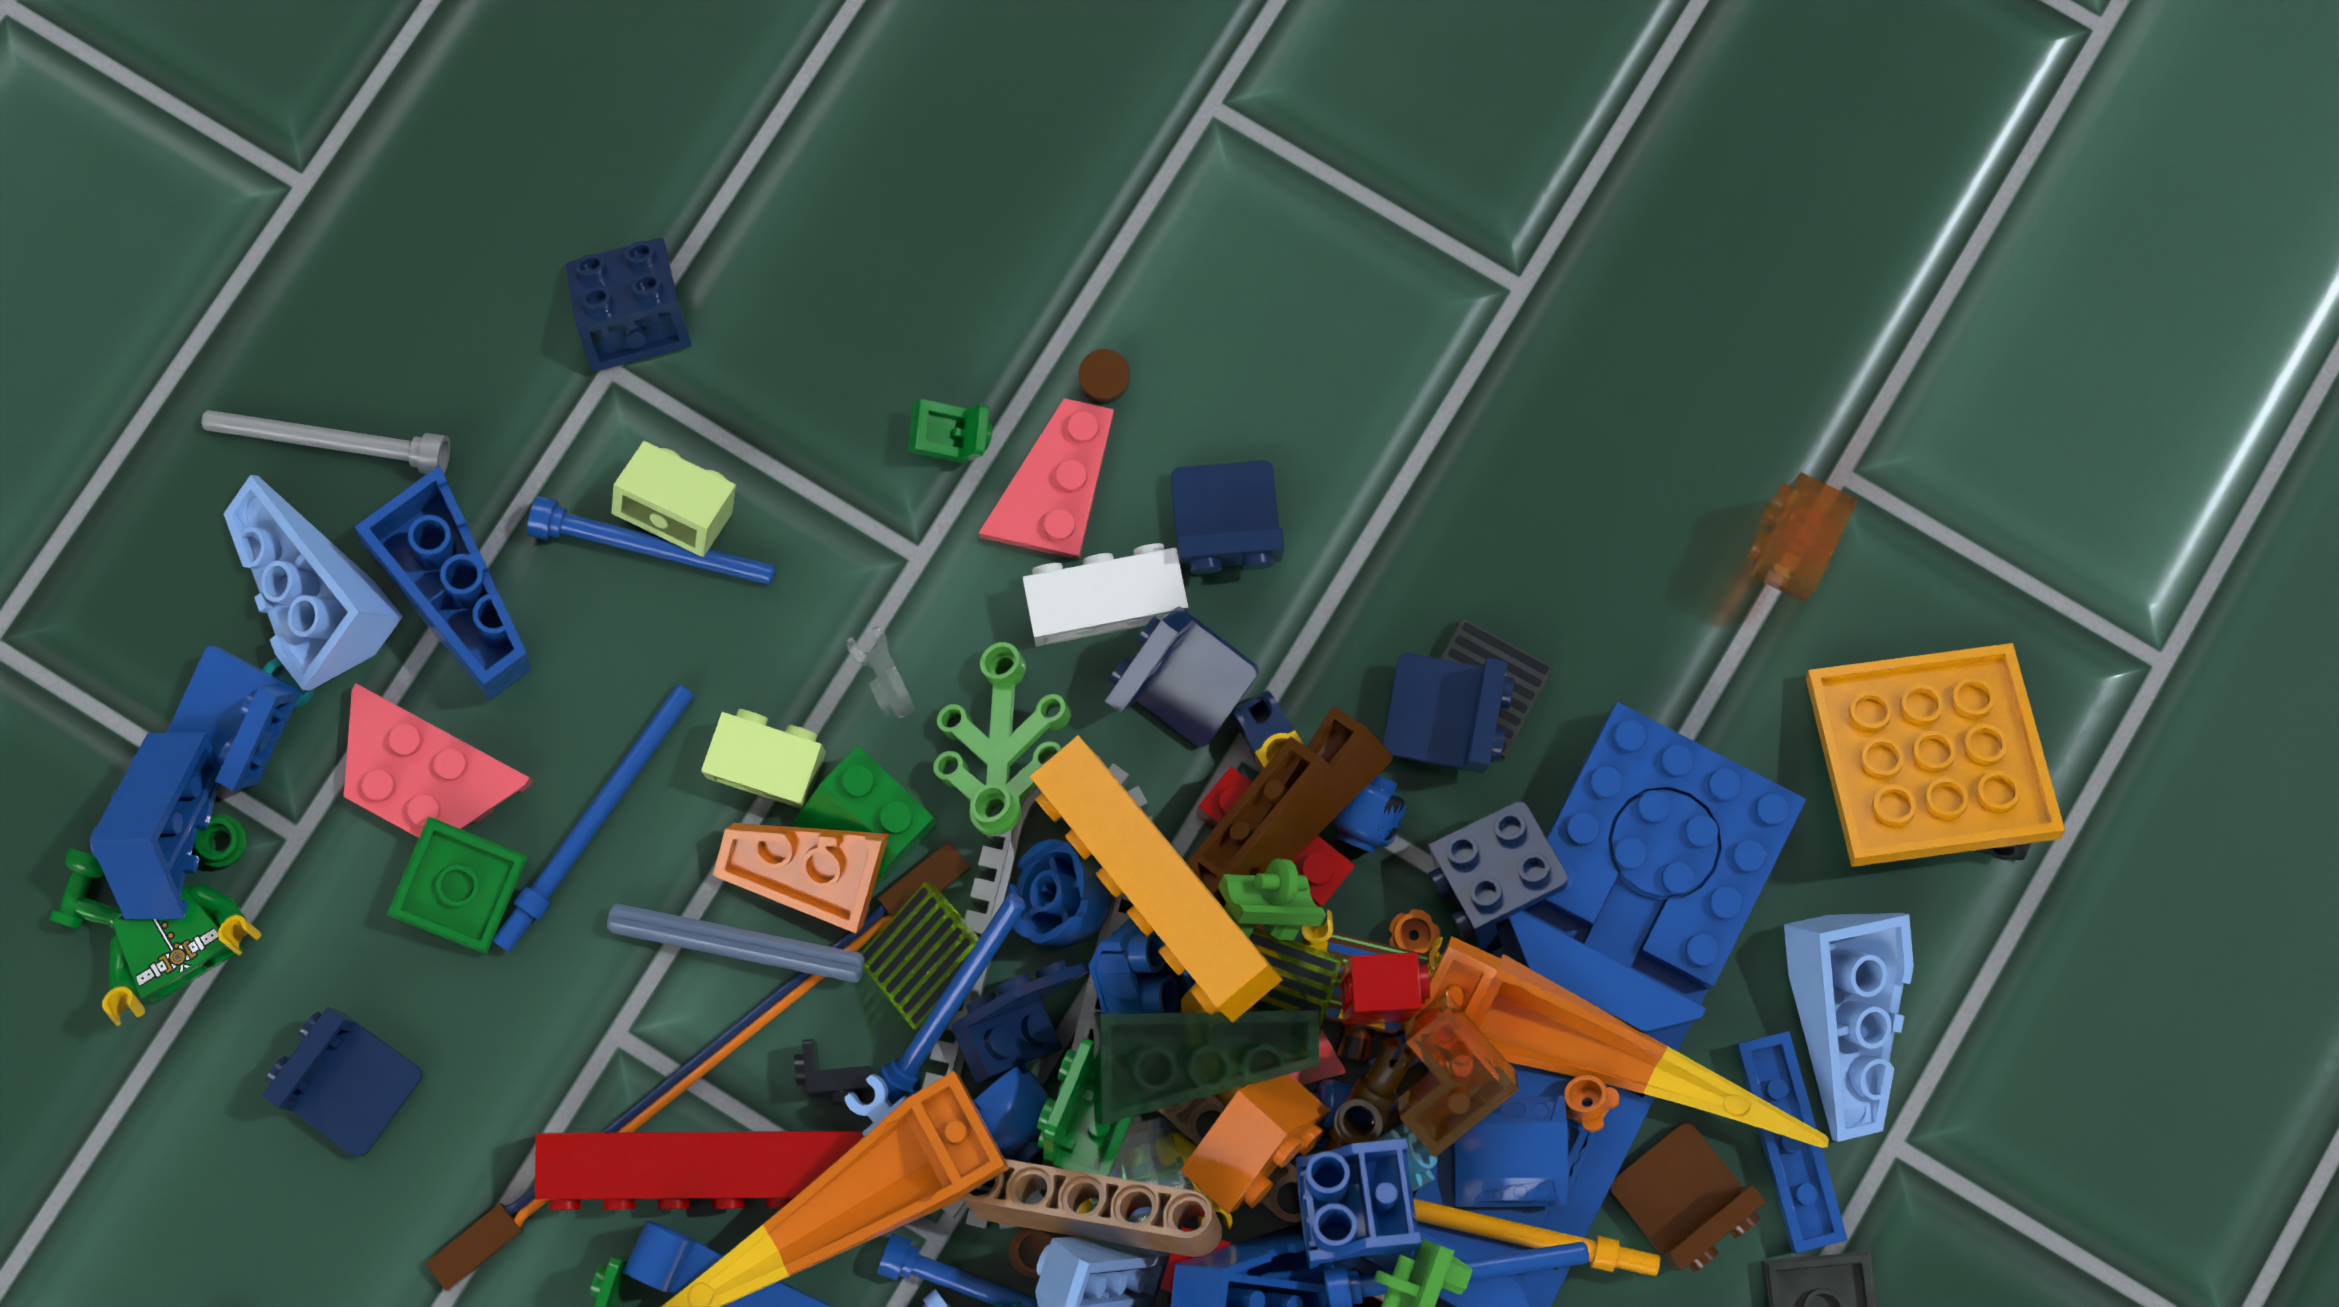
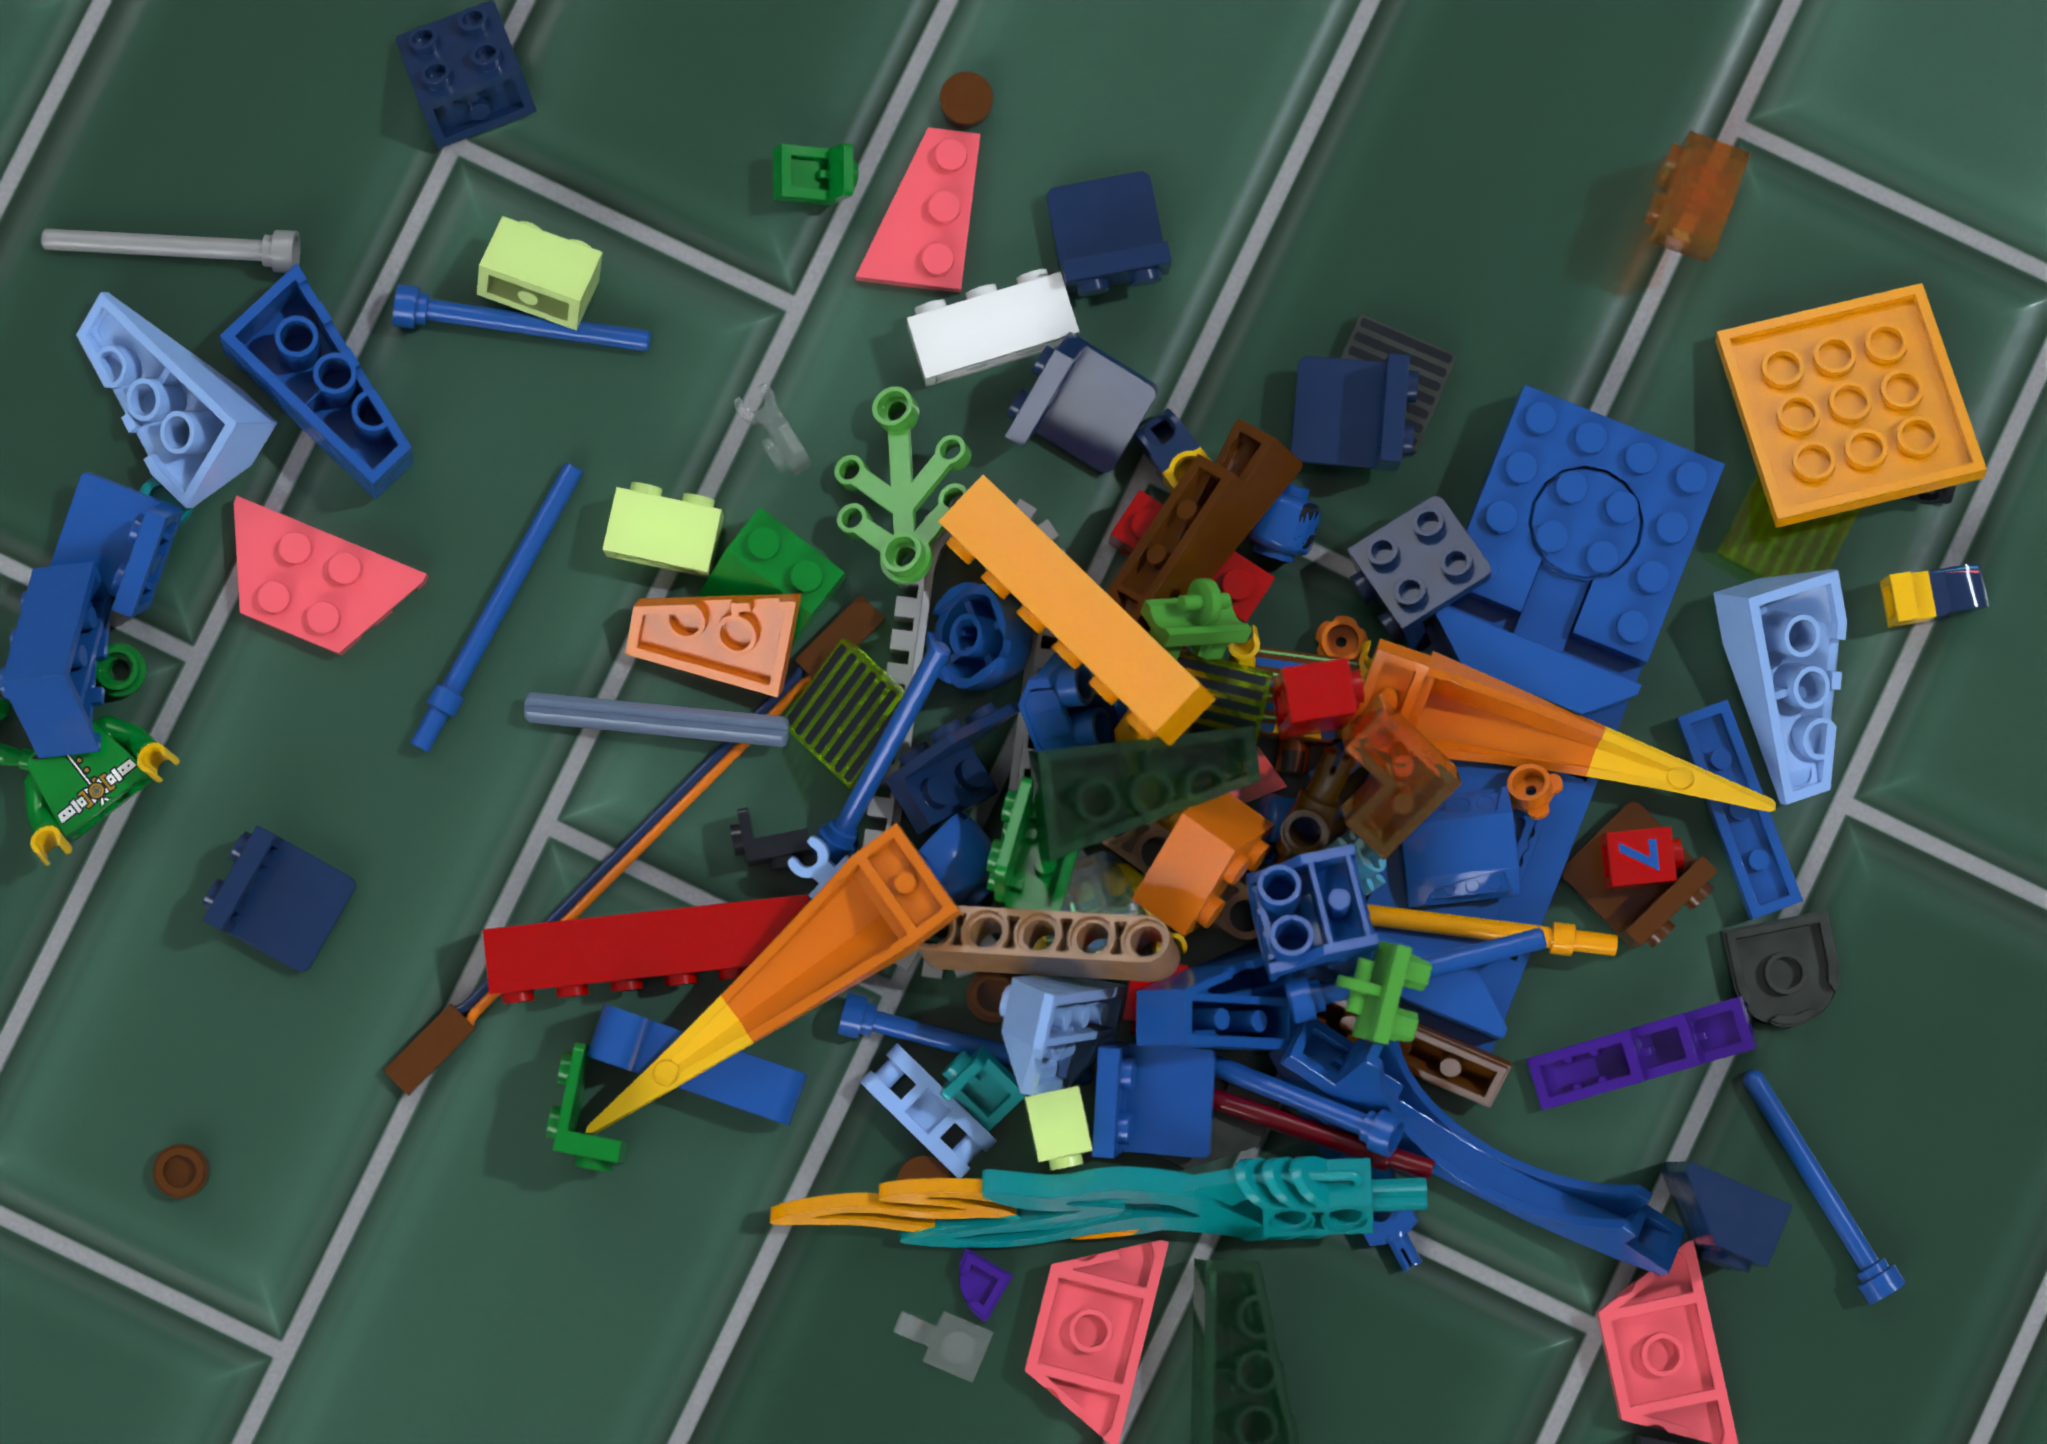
camera: 10 degrees left, 5 degrees up
green plate [386,816,528,954] -> none
none -> red brick [1599,826,1684,890]
none -> clear neon green tile [1715,472,1861,578]
none -> leg [1879,564,1989,628]

